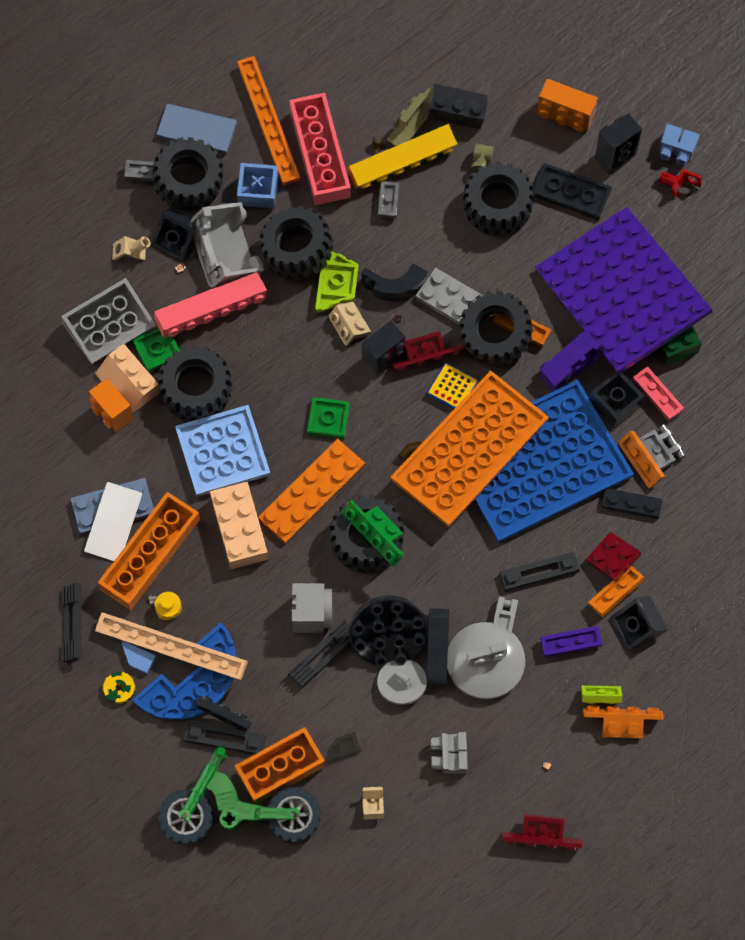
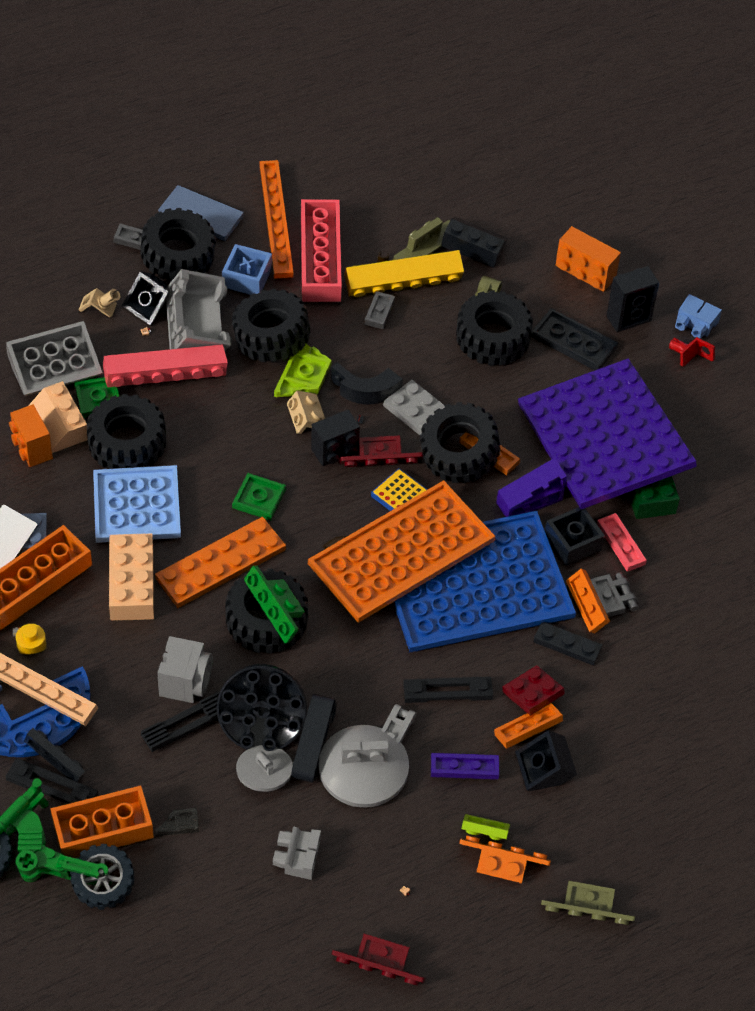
camera: 10 degrees right, 15 degrees down
tan bracket [363,787,384,819] -> none
none -> olive bracket [541,881,635,925]

